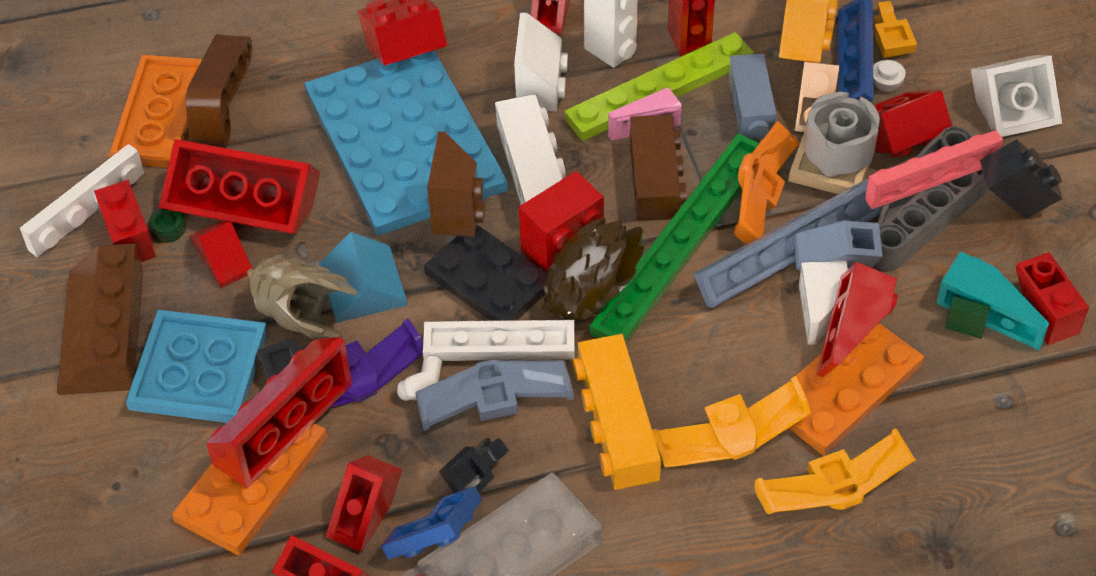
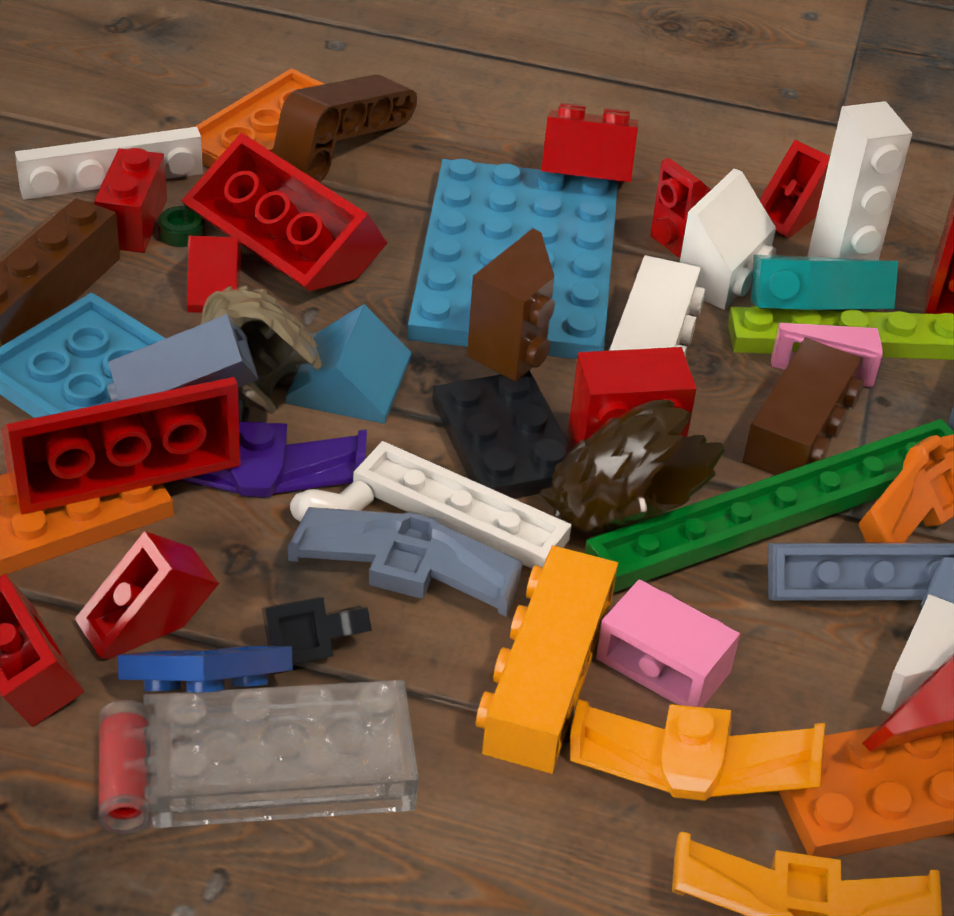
camera: 25 degrees right, 10 degrees down
none -> sand blue brick [108,314,259,402]
none -> bright pink brick [596,579,740,707]
none -> red slope [650,157,711,258]
none -> teal slope [750,254,898,310]

